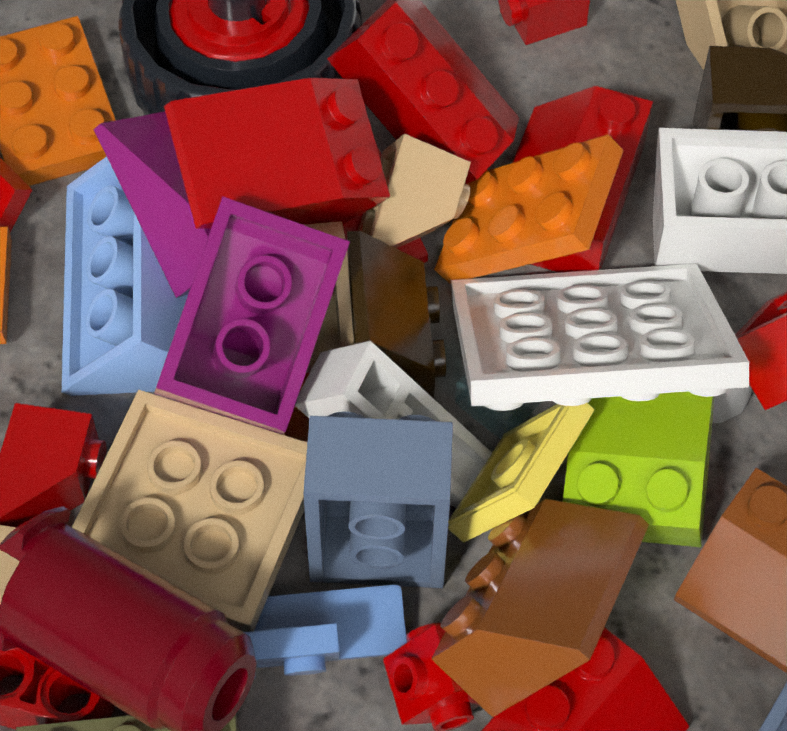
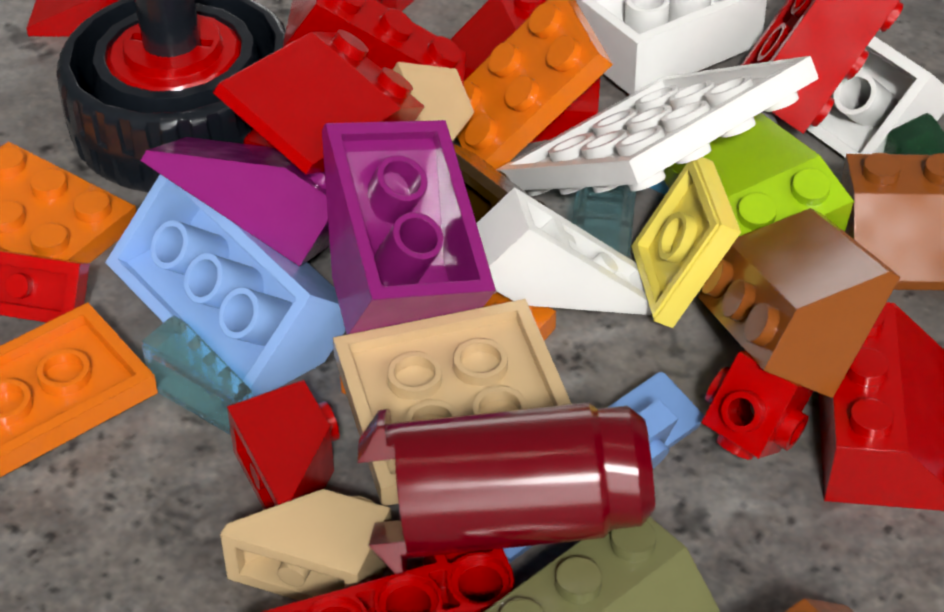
camera: 35 degrees left, 15 degrees down
sand blue brick [303,411,453,588] -> none
none -> clear light blue slope [142,316,252,435]

